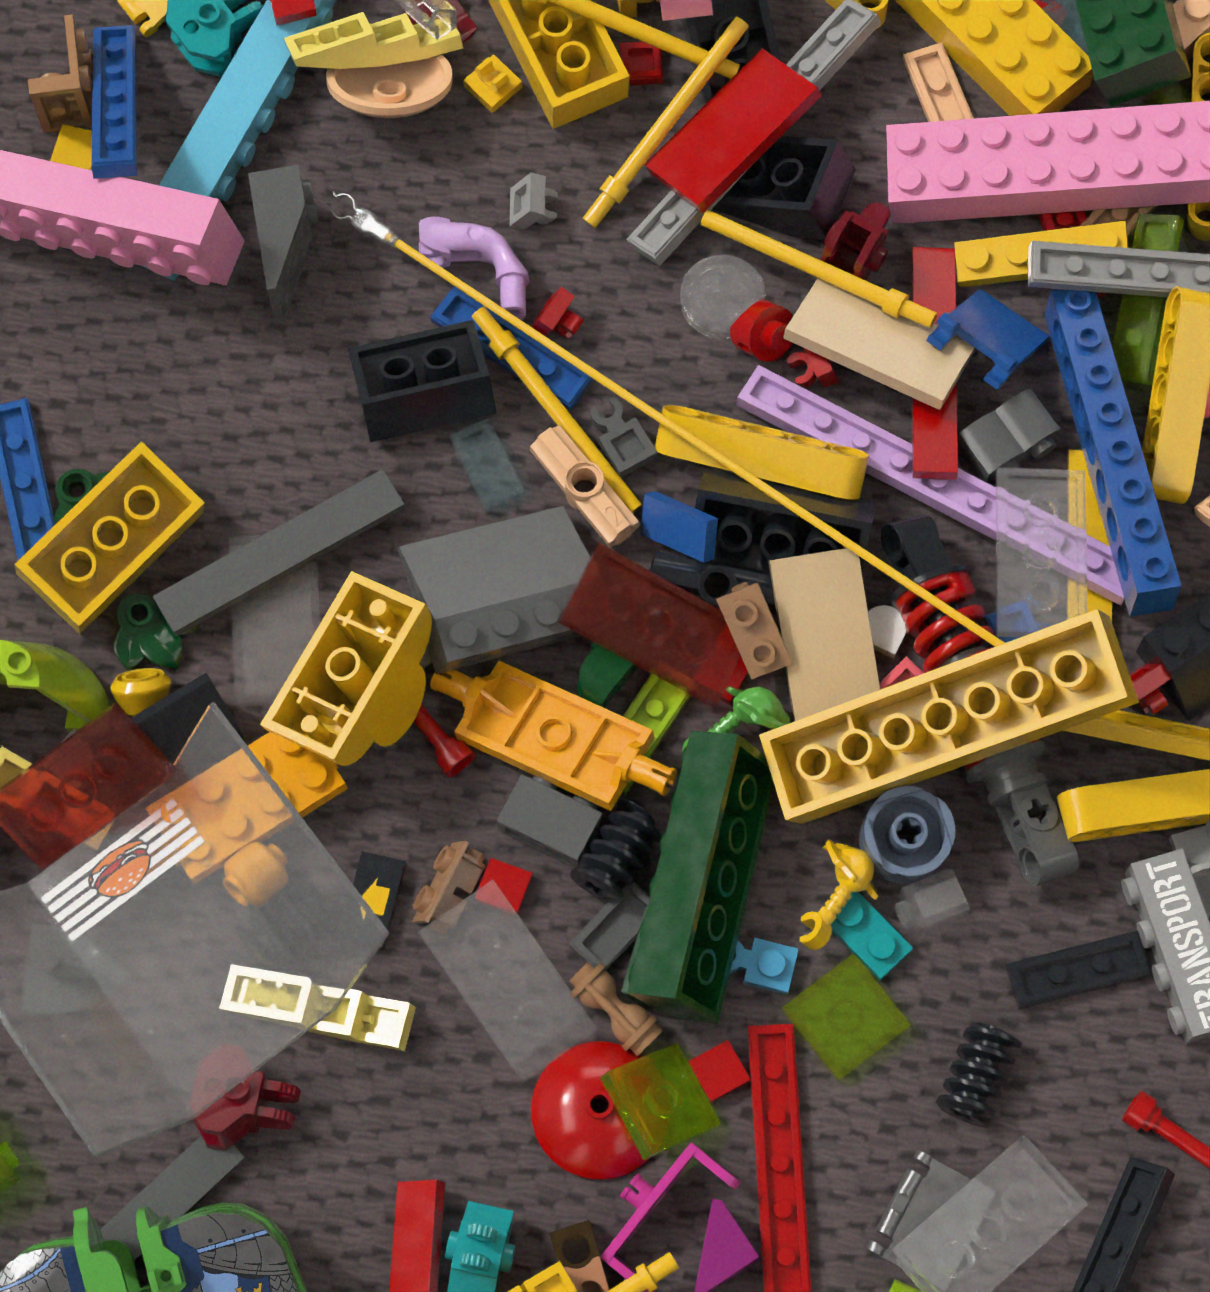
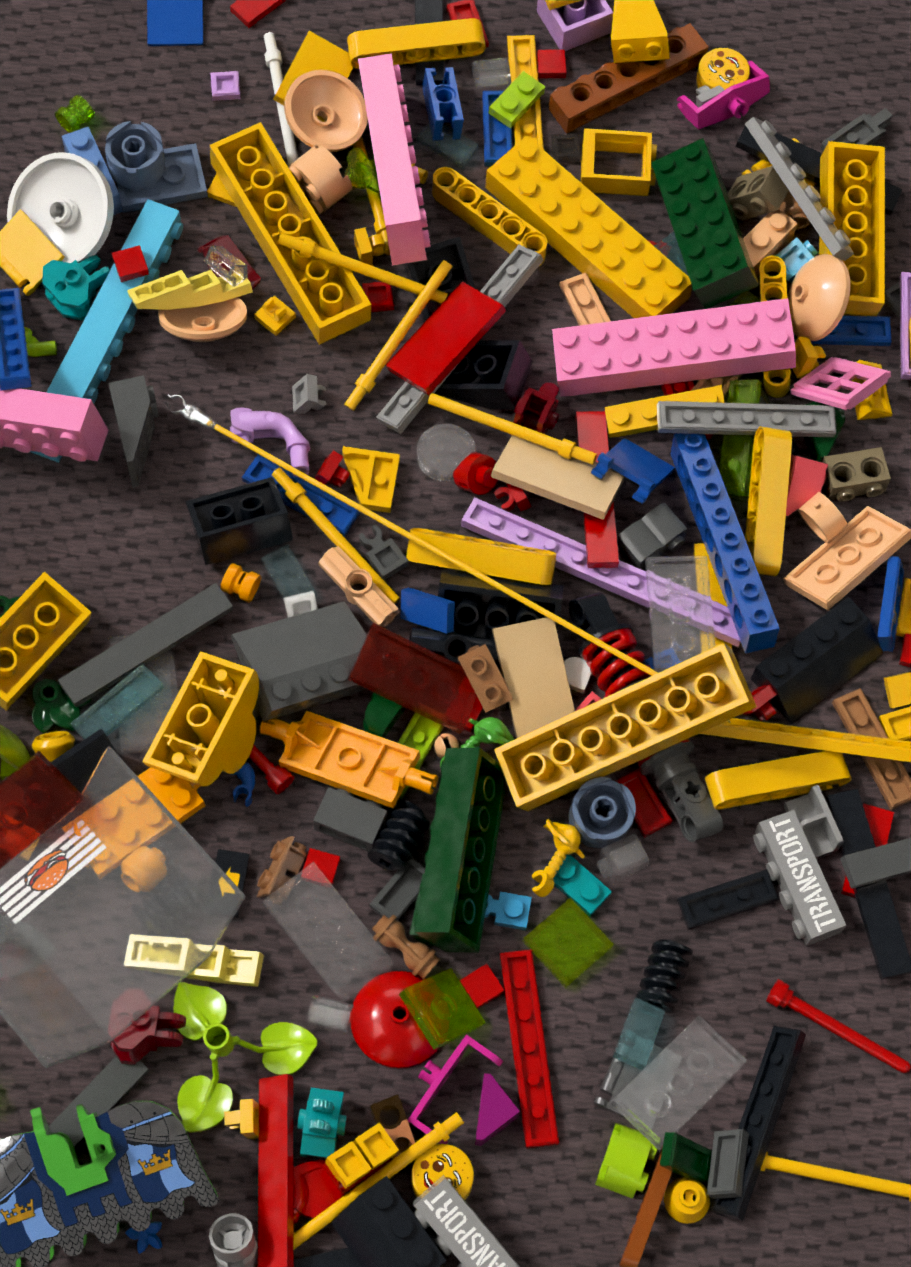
camera: 10 degrees left, 5 degrees down
none -> lime arm [24,327,57,357]
none -> clear light blue tile [71,663,164,739]
none -> lime plant [173,982,318,1133]
none -> light orange wheel [220,563,262,603]
none -> yellow tile [224,1099,259,1139]
none -> blue arm [231,762,255,807]
none -> white tile [283,591,318,618]
none -> clear piece [307,995,354,1036]
none -> yellow wing [342,446,400,513]
none -> light nougat hinge [434,733,459,759]
none -> clear light blue tile [612,997,665,1070]
none -> red tile [616,768,672,838]

